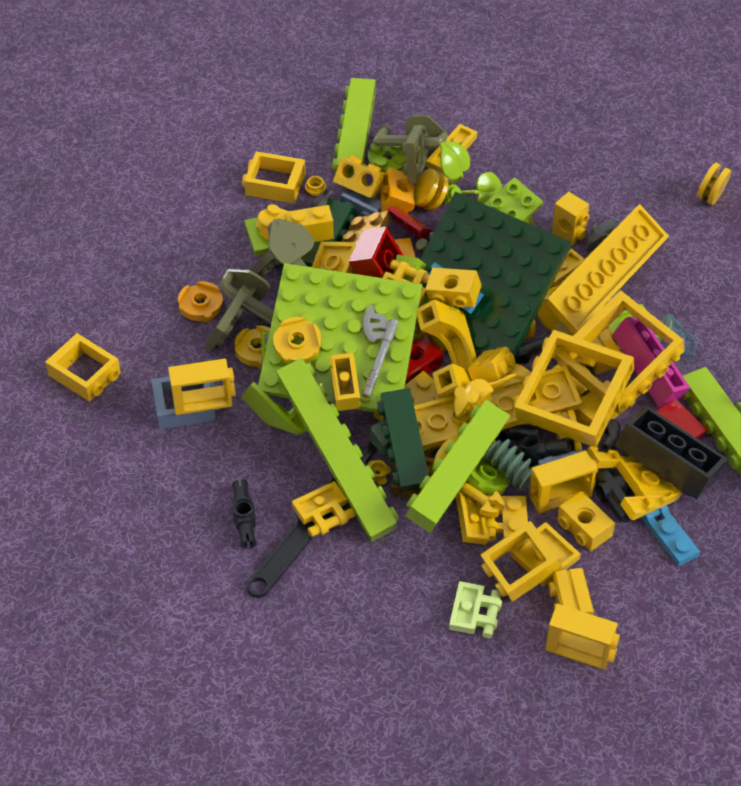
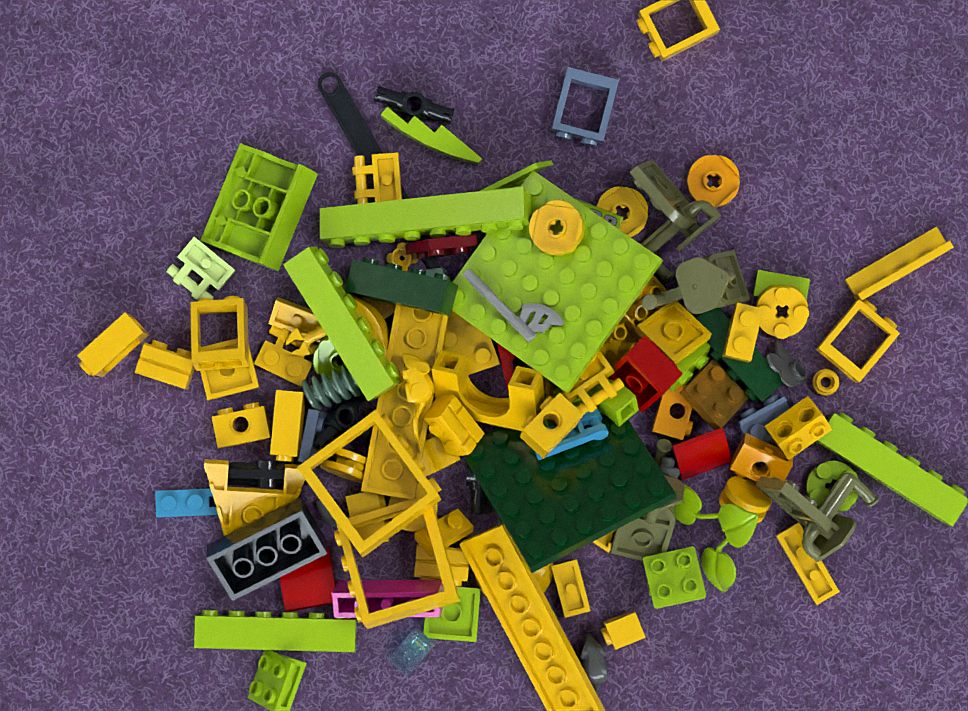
camera: 115 degrees right, 35 degrees up
yellow window [168,358,236,415] -> none
yellow brick [329,353,360,411] -> none
none -> lime piece [200,143,318,271]
none -> lime slope [381,107,482,166]
none -> dark red plate [405,235,477,259]
none -> yellow fence [845,227,954,301]

